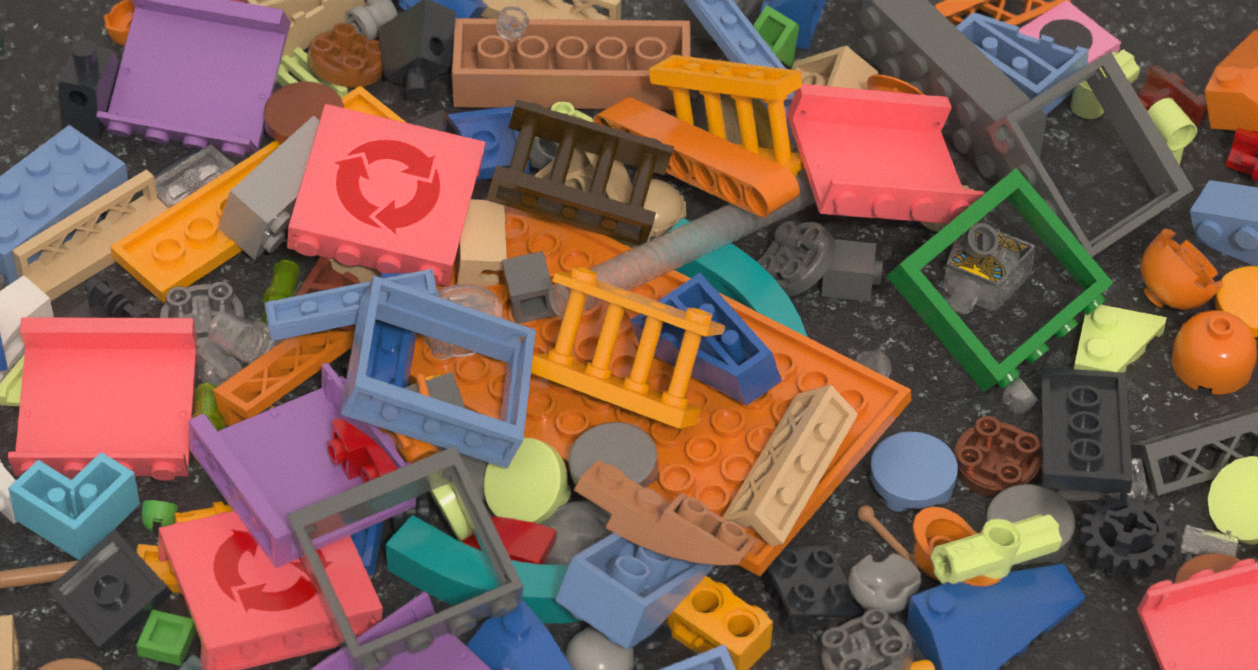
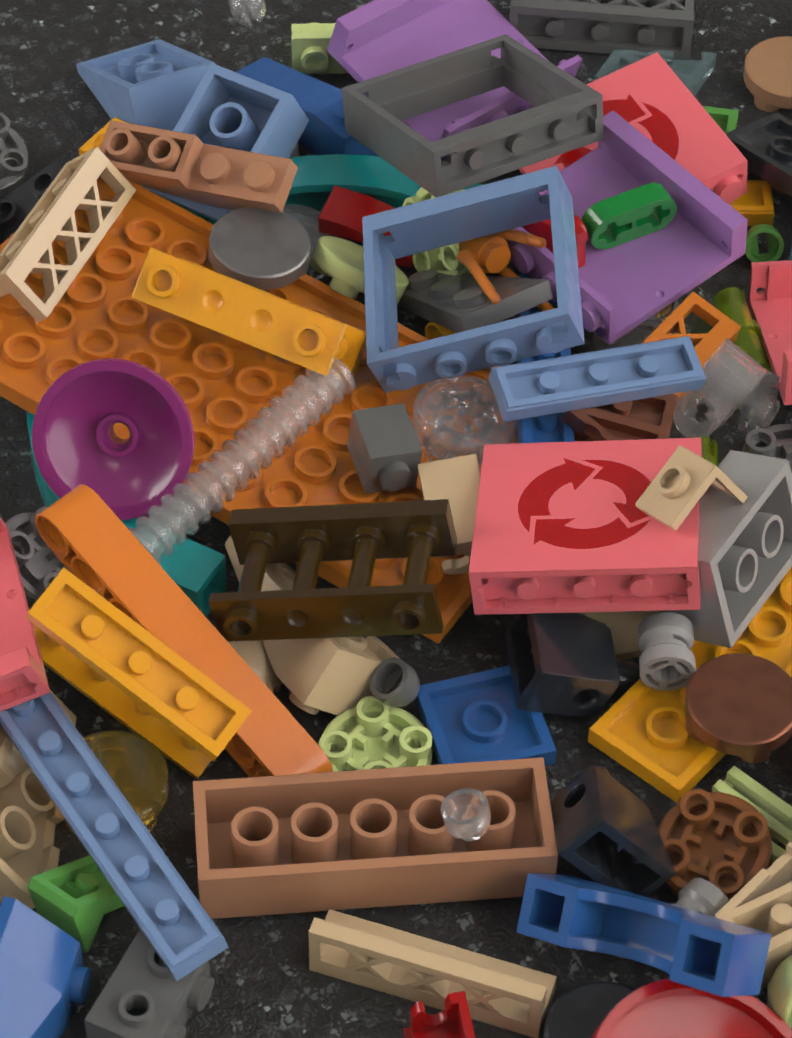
camera: 175 degrees right, 0 degrees up
blue wedge [630,273,782,405] -> none
none -> magenta dish [32,358,195,520]
none -> green beam [581,183,677,250]
none -> tan bracket [635,445,748,531]

